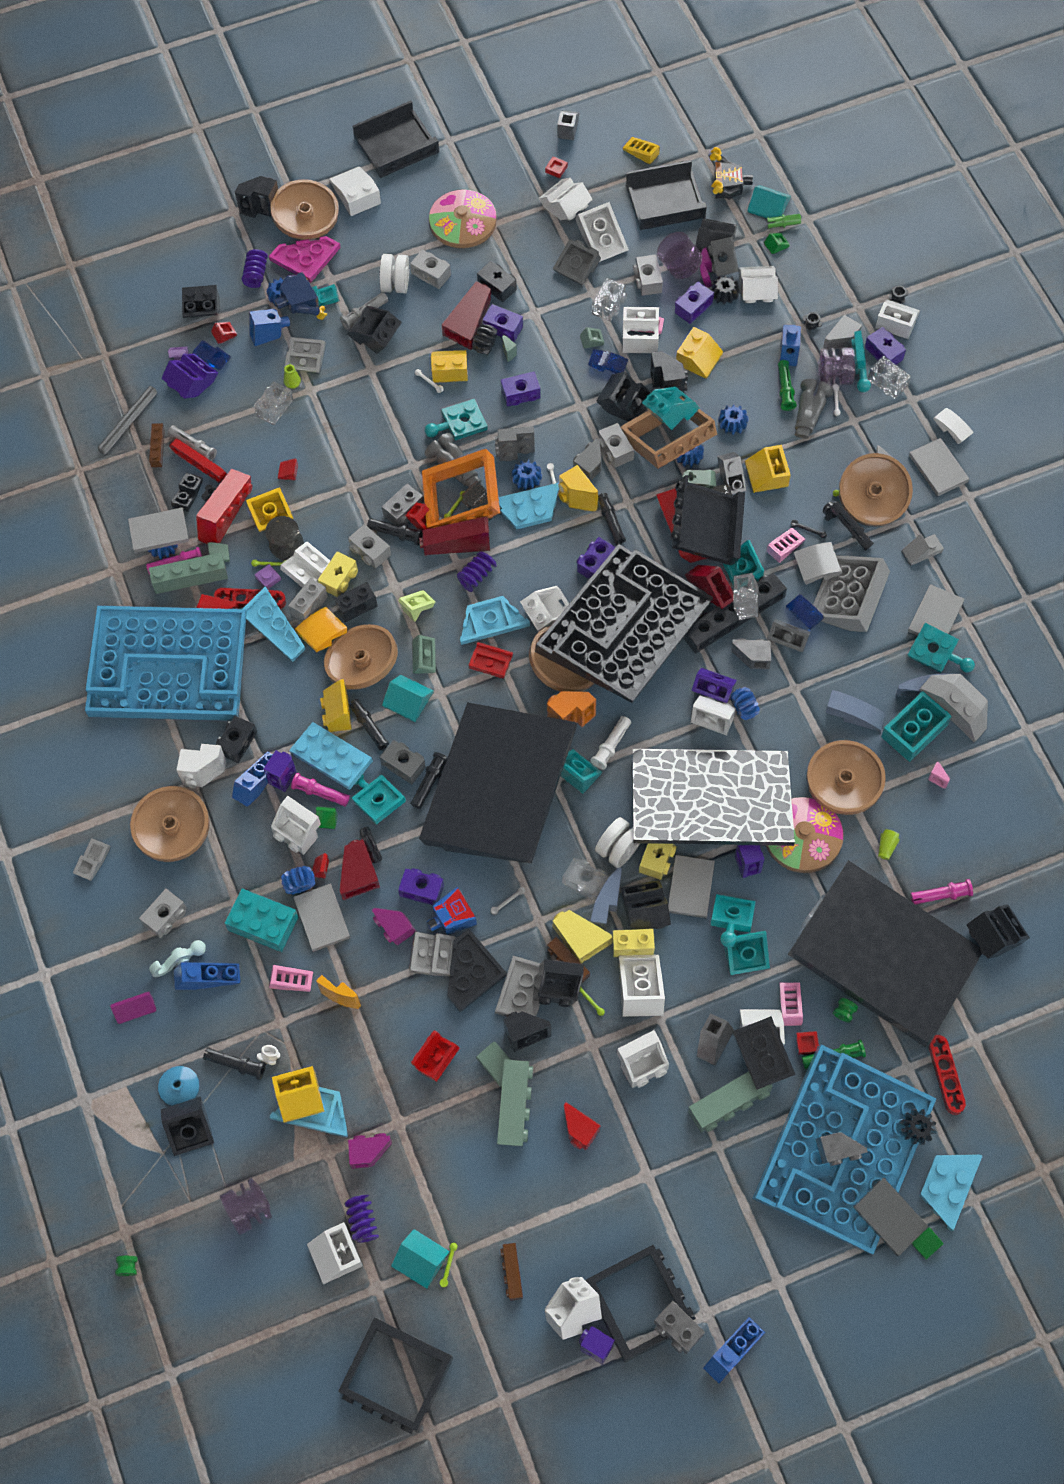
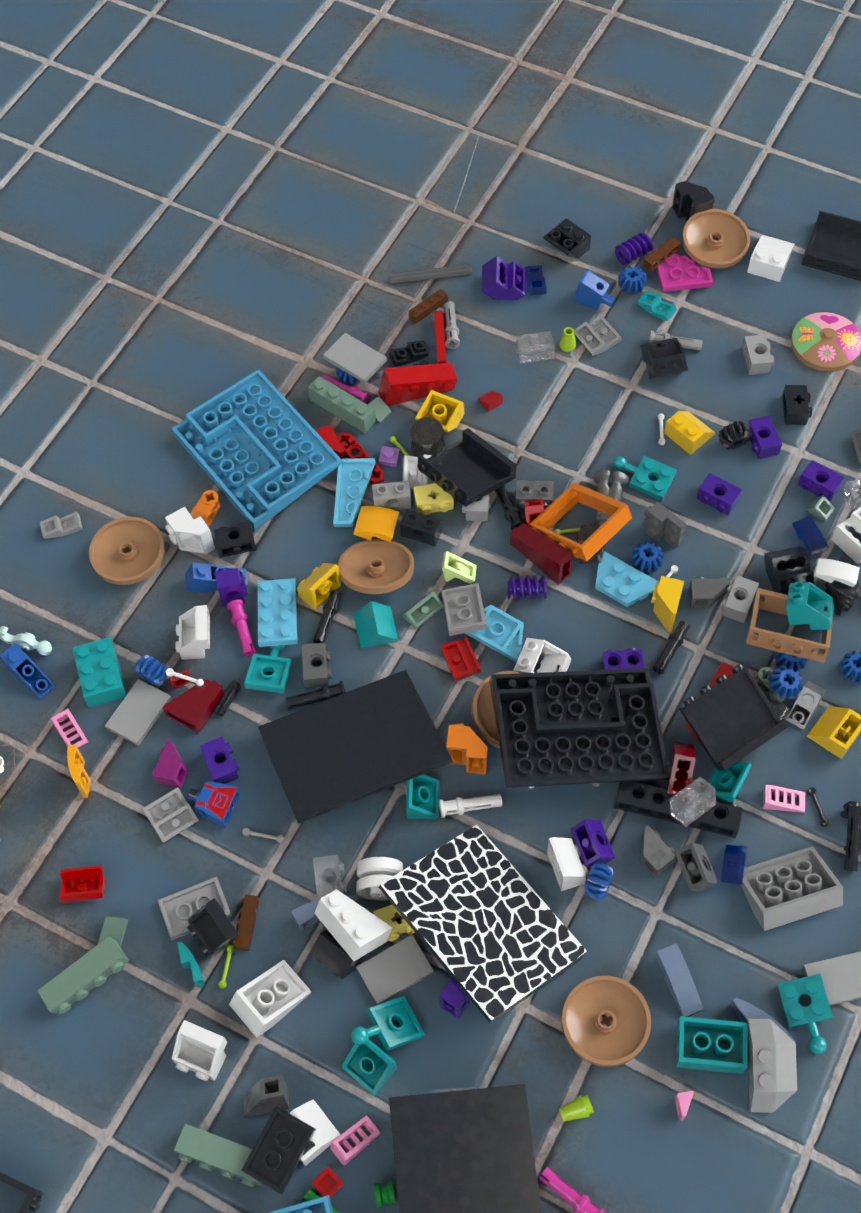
camera: 50 degrees right, 5 degrees down
light grey brick [139,889,187,938] -> none
medium lavender plate [168,346,188,360] -> none
red slope [211,322,237,344] -> none
dark blue torso [274,272,328,320] -> none
green slope [316,807,338,829] -> none
white wheel [380,254,409,293] -> none
slope [441,281,491,350] -> none
black plate [447,929,507,1012] -> none
sand green slope [502,335,517,362] -> none
black slope [503,1011,551,1052] -> none
light yellow slope [552,910,613,963] -> none
red slope [564,1102,601,1150] -> none
light yellow brick [613,929,655,957] -> none
dish [766,797,844,873] -> none
light grey slope [794,542,842,585] -> none
none -> white hinge [166,668,204,686]
none -> teal slope [178,942,206,988]
none -> orange piece [190,490,221,527]
none -> white wedge [315,889,393,961]
none -> black panel [417,428,516,507]
none -> light grey tile [441,583,488,636]
none -> reddish brown piece [643,237,681,272]
none -> blue gear [768,665,804,700]
none -> dark purple brick [798,460,845,502]
none -> white slope [814,558,860,587]

